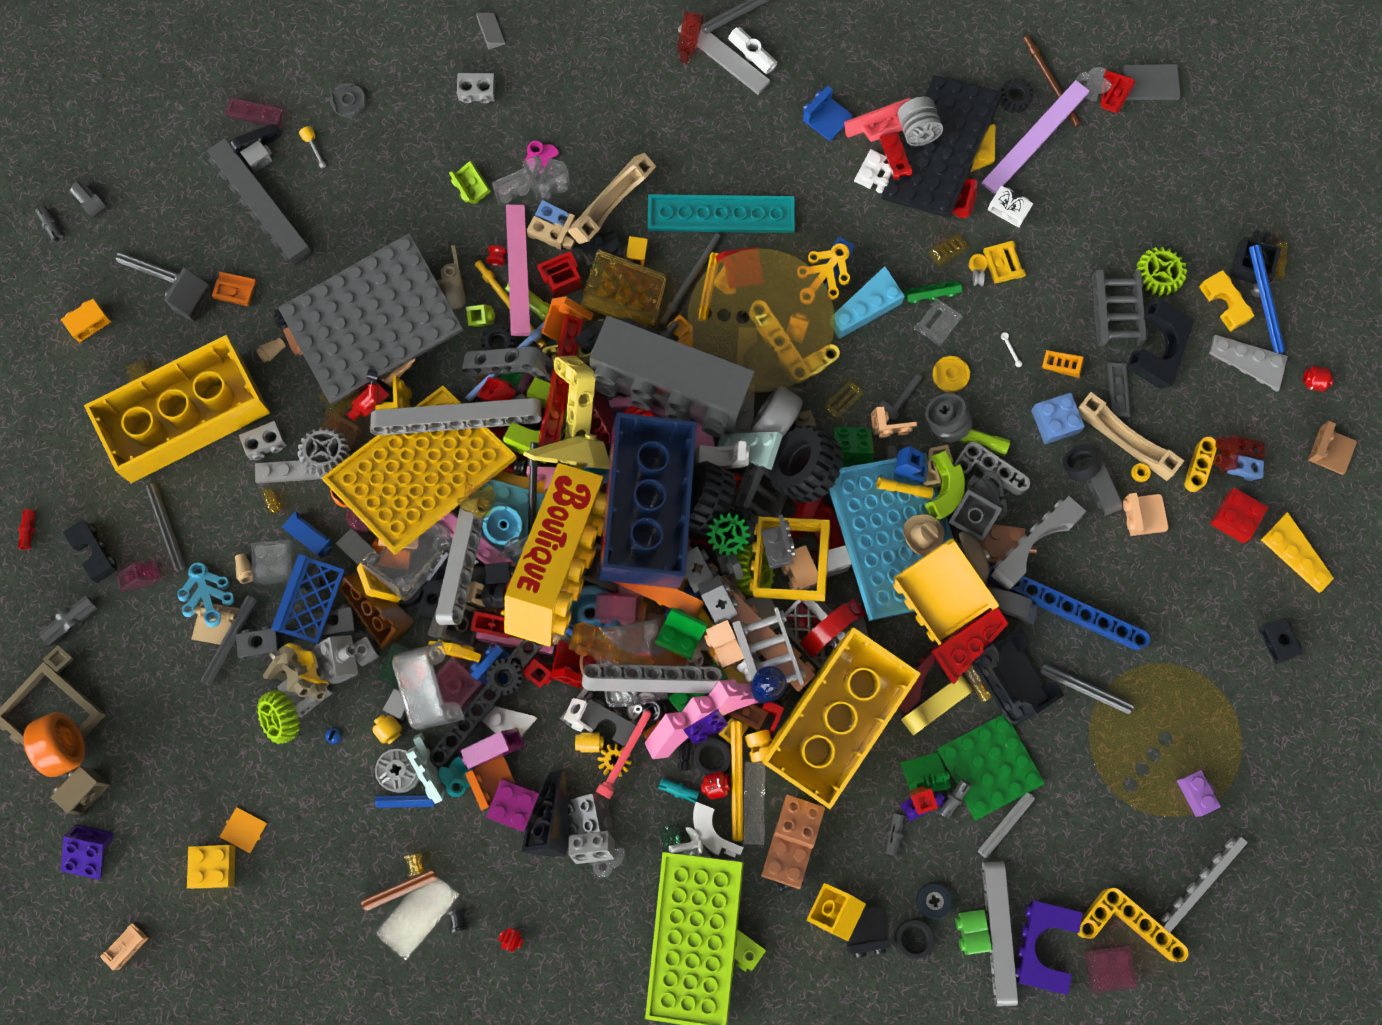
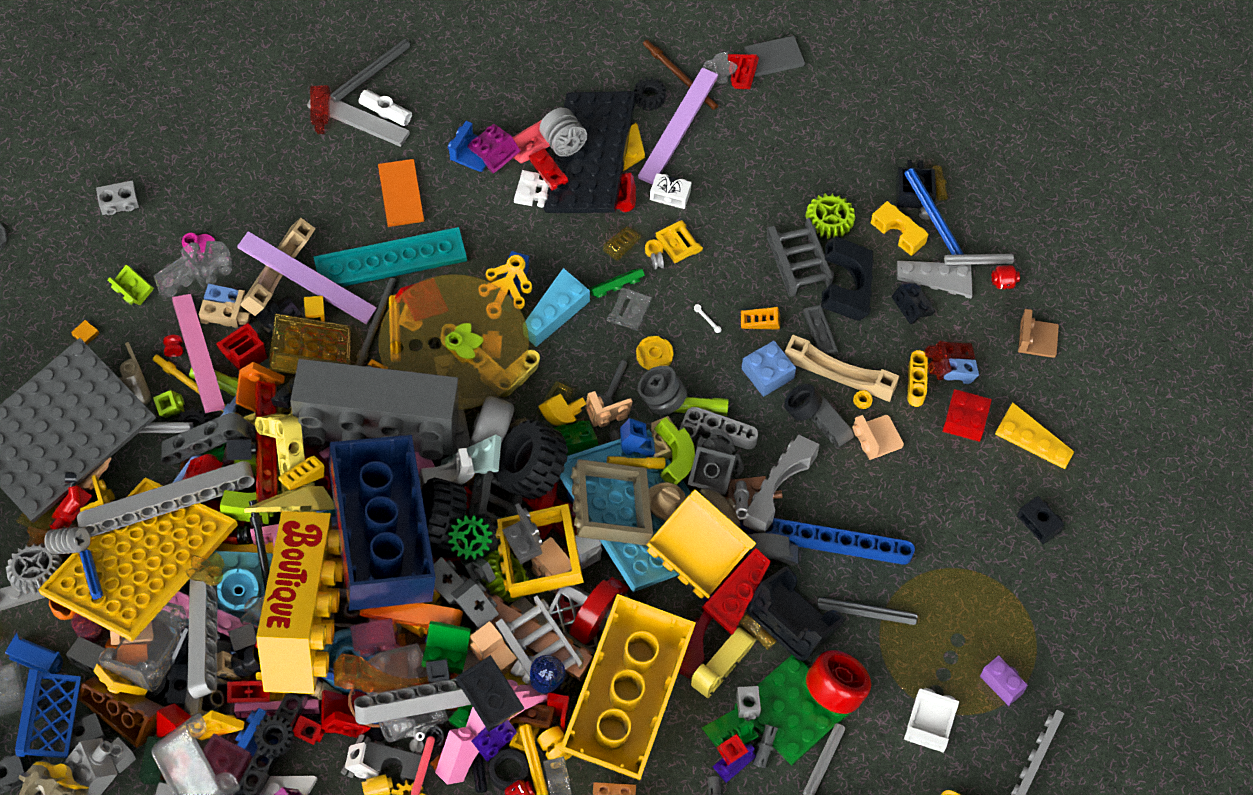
camera: 15 degrees left, 15 degrees down
light grey slope [476,13,505,49] -> none
none -> light grey piece [44,527,90,555]
none -> light orange tile [71,320,99,345]
none -> blue axle [80,549,103,600]
none -> light grey axle [139,422,193,433]
none -> red slope [157,703,194,739]
none -> black brick [227,437,256,460]
none -> lavender tile [238,231,377,324]
none -> yellow slope [279,456,324,491]
none -> orange tile [378,159,424,227]
none -> black tile [426,658,450,683]
none -> lime plate [445,323,484,359]
none -> black tile [455,655,525,732]
none -> magenta bracket [467,124,520,174]
none -> yellow brick [538,394,586,426]
none -> dark tan window [570,459,653,545]
none -> light grey pin [734,480,749,520]
none -> light grey brick [736,686,761,720]
none -> red wheel [806,650,871,714]
none -> black bracket [892,283,935,324]
none -> white panel [904,688,959,753]
none -> light grey axle [944,254,1014,265]

